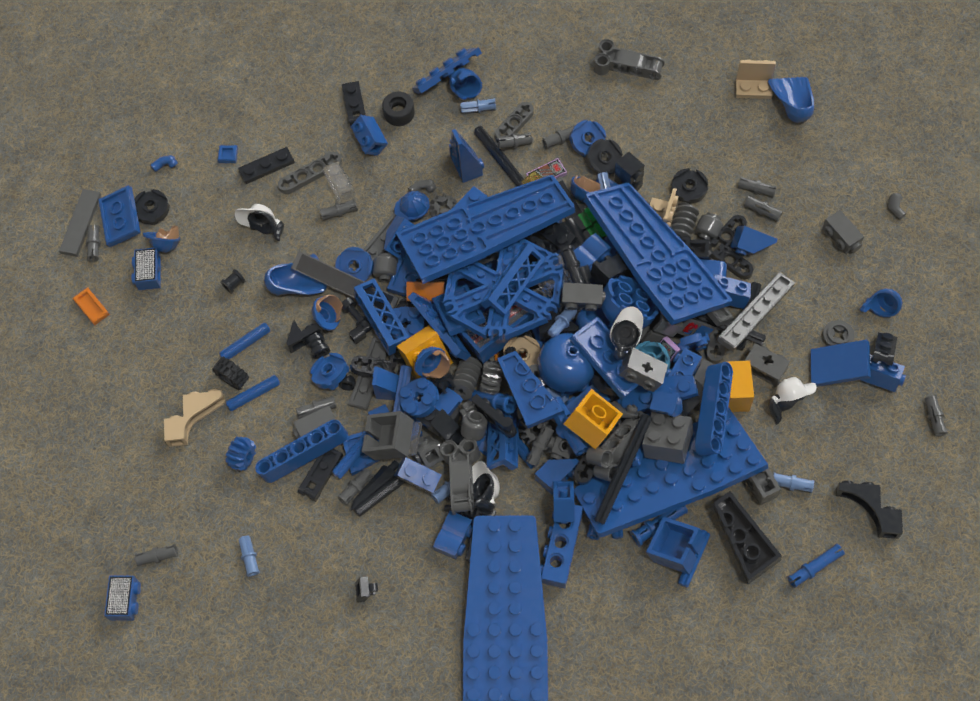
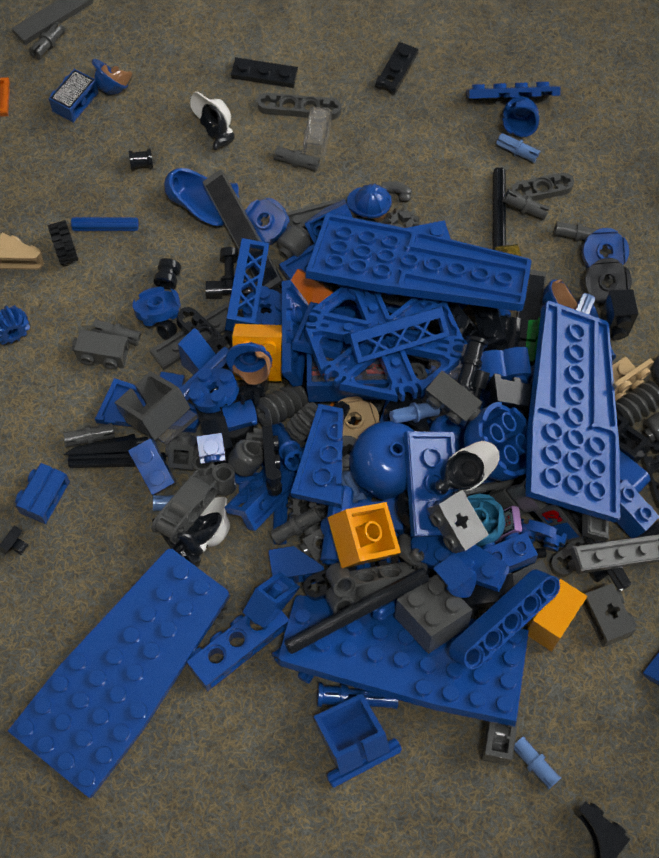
camera: 30 degrees right, 0 degrees up
blue tile [98,185,141,247] -> none
black plate [134,189,170,225] -> none
blue arm [150,155,178,172] -> none
blue tile [218,145,238,163] -> none
blue axle [226,375,280,411] -> none
blue beam [255,420,348,483] -> none
black slope [286,320,324,353] -> none
black plate [298,449,343,502] -> none
blue piece [311,295,343,331] -> none
blue axle [332,432,374,479] -> none
blue brick [351,115,388,155] -> none
black tyre [382,91,415,126] -> none
blue brick [433,511,473,560] -> none
blue wedge [449,129,485,183] -> none
tile [526,158,567,182] -> none
black wedge [714,491,782,584] -> none
white hair [768,377,817,425] -> none
none -> blue brick [15,463,70,524]
none -> brick [196,433,225,464]

